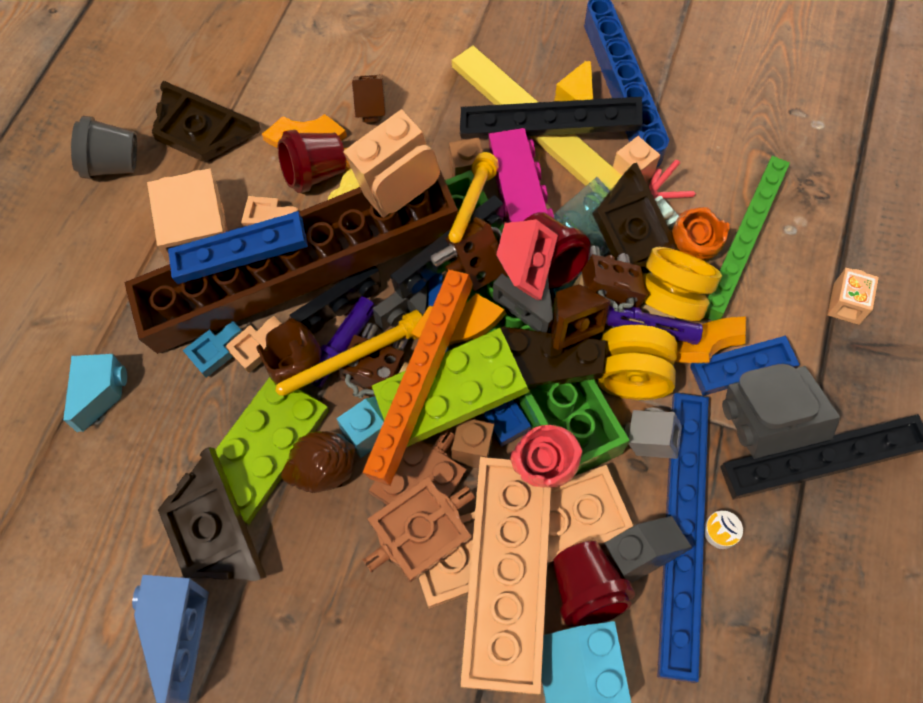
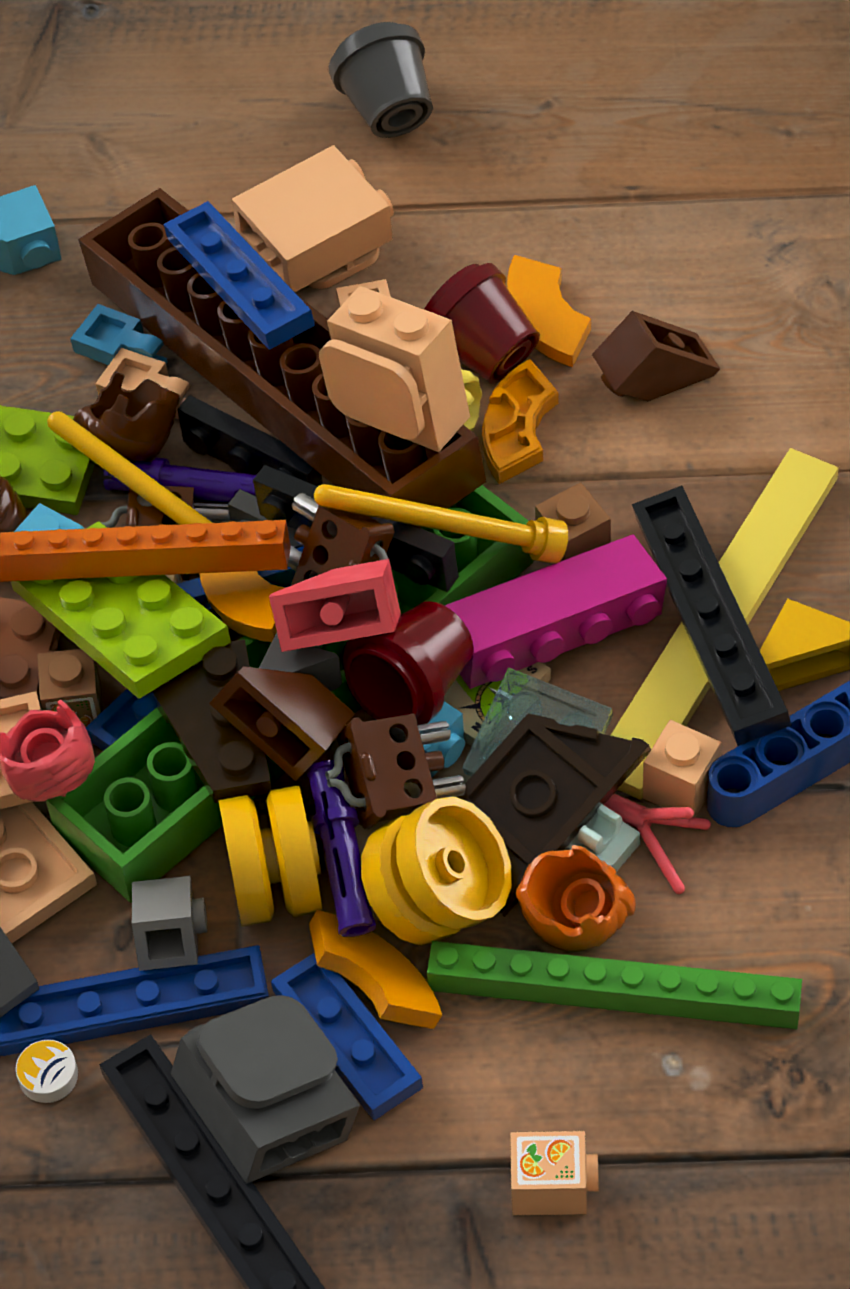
camera: 75 degrees right, 10 degrees down
dark brown wing [152,80,261,162] -> none

